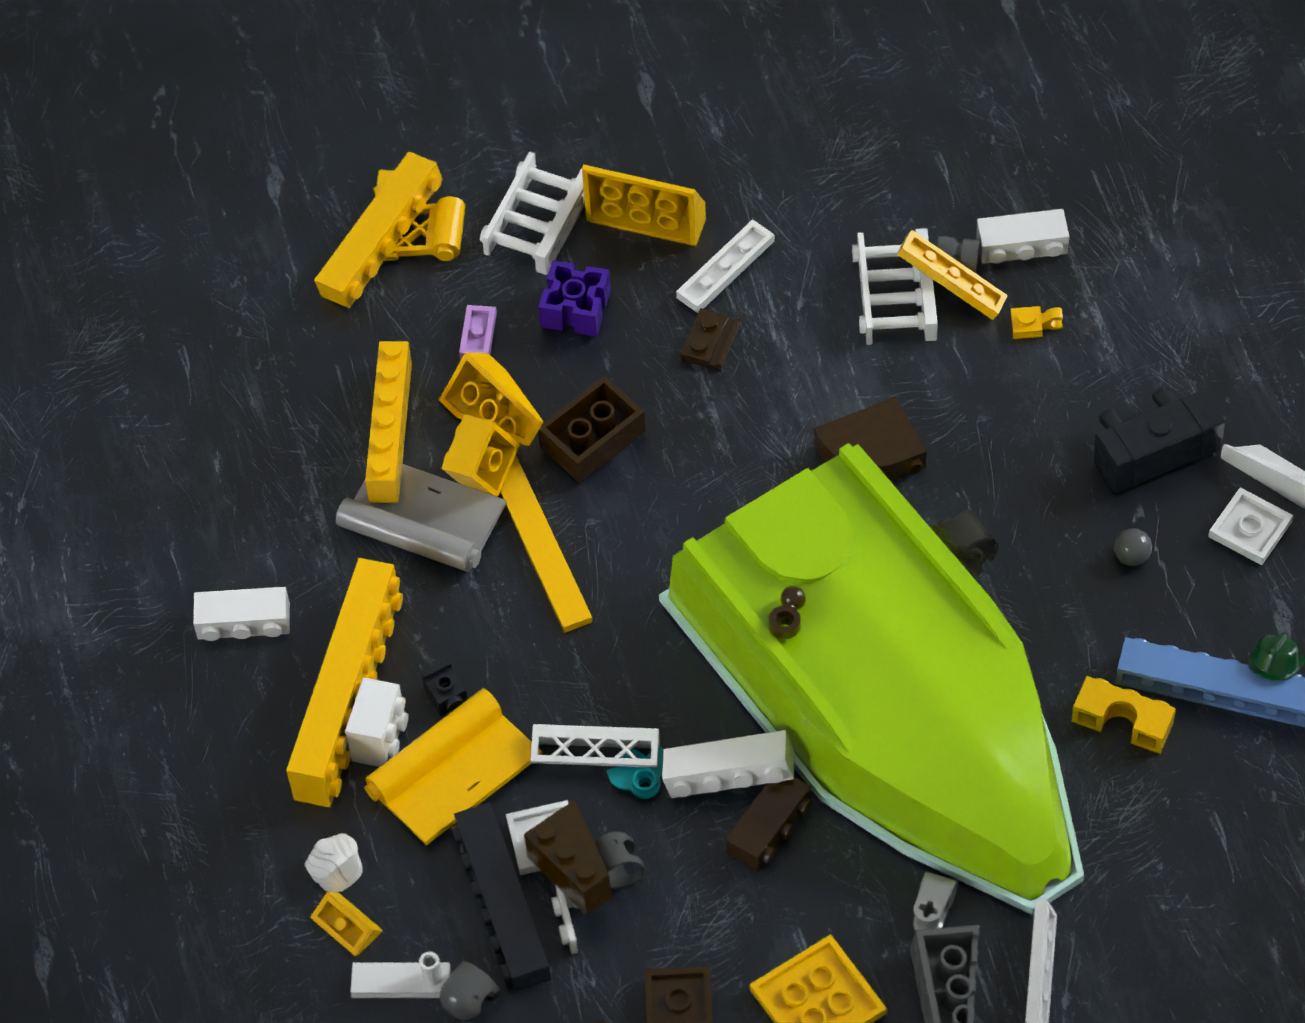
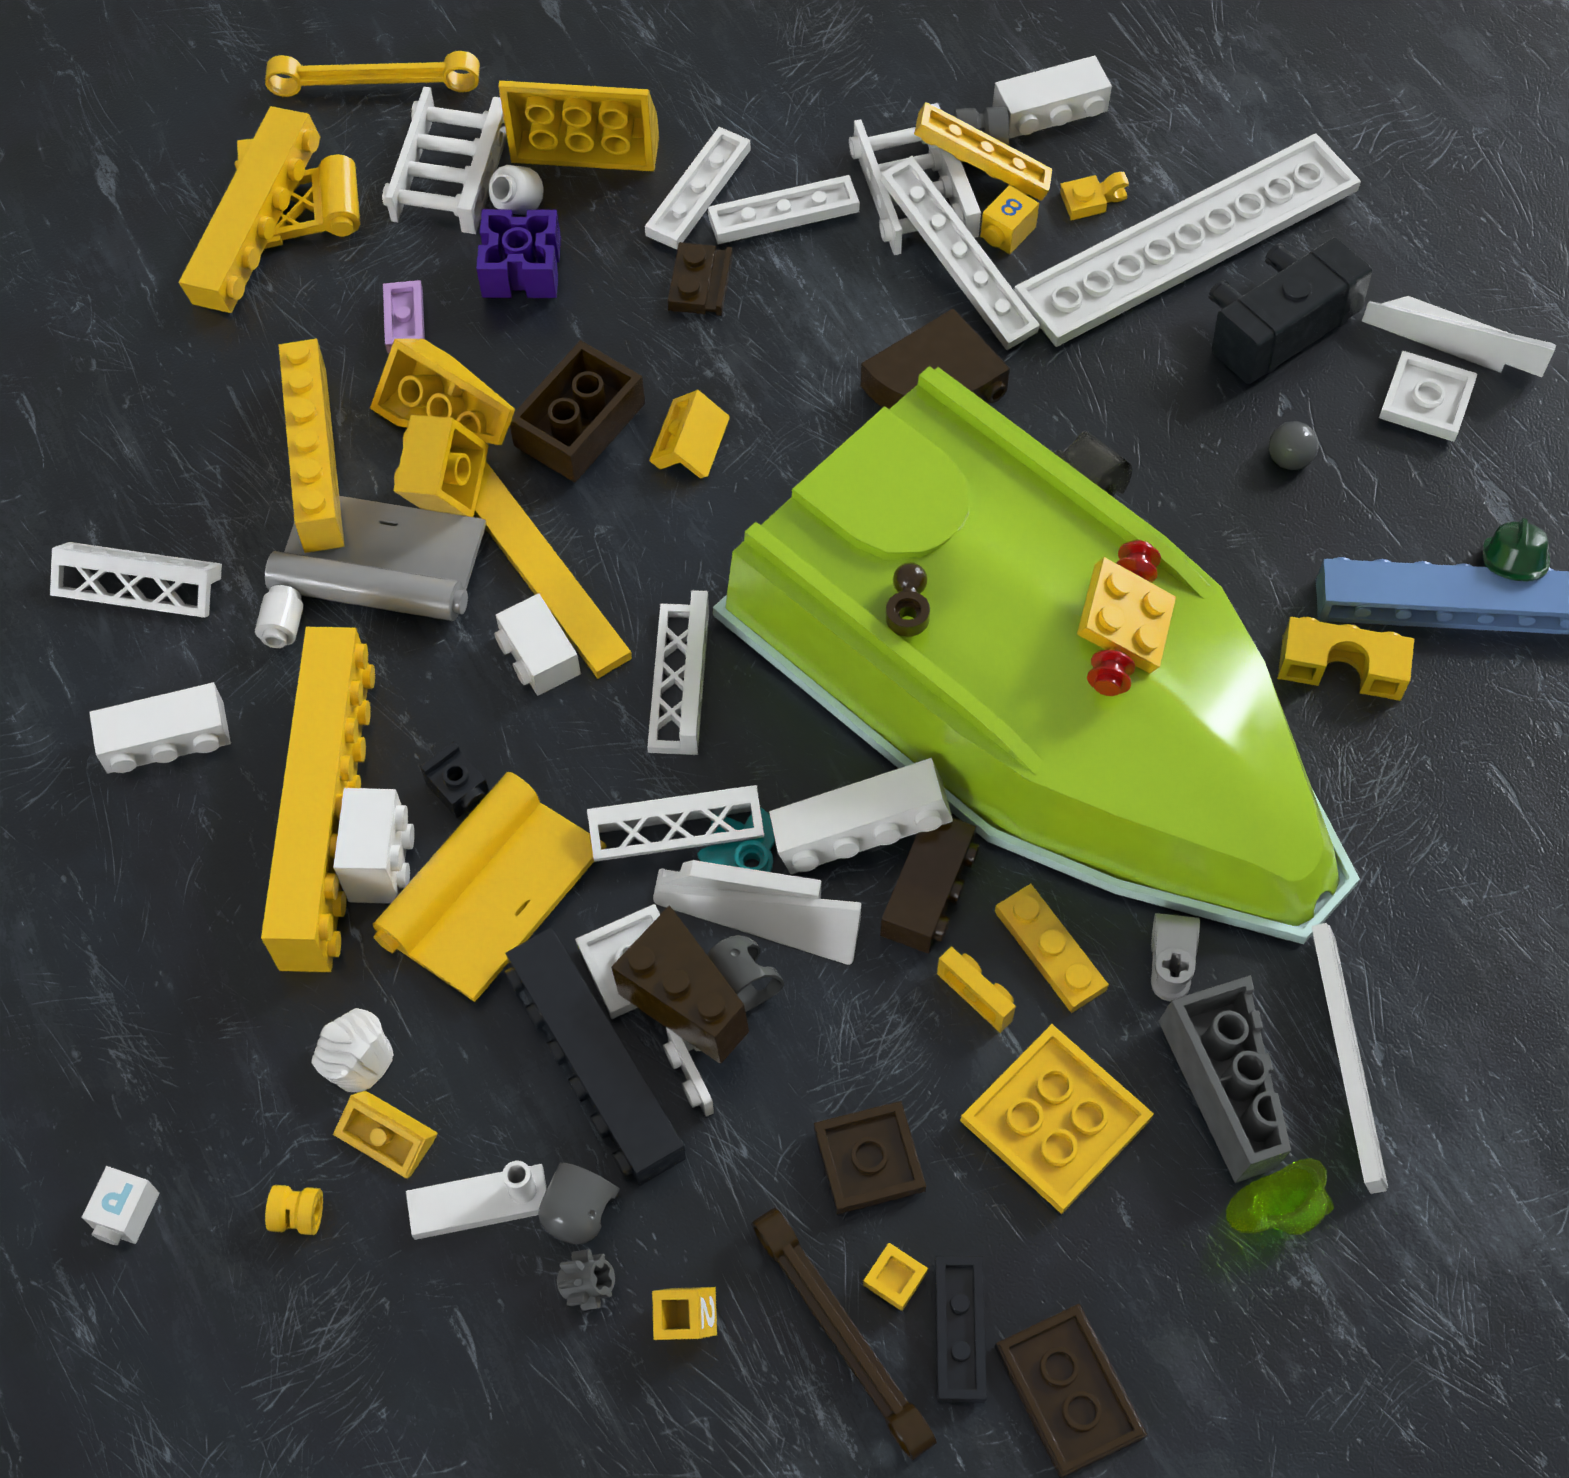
camera: 15 degrees left, 5 degrees up
none -> white fence [50,542,222,618]
none -> white brick [81,1166,160,1245]
none -> white brick [255,585,303,648]
none -> yellow piece [265,51,480,97]
none -> yellow wheel [265,1185,323,1235]
none -> white head [489,165,544,215]
none -> white brick [494,593,581,696]
none -> white fence [647,590,709,755]
none -> yellow panel [649,390,729,478]
none -> white wedge [653,860,861,965]
none -> white plate [708,175,860,244]
none -> white plate [880,156,1040,350]
none -> yellow plate [937,946,1016,1033]
none -> yellow brick [980,185,1039,254]
none -> yellow plate [995,883,1109,1013]
none -> white plate [1014,133,1361,347]
none -> yellow plate [1077,540,1176,696]

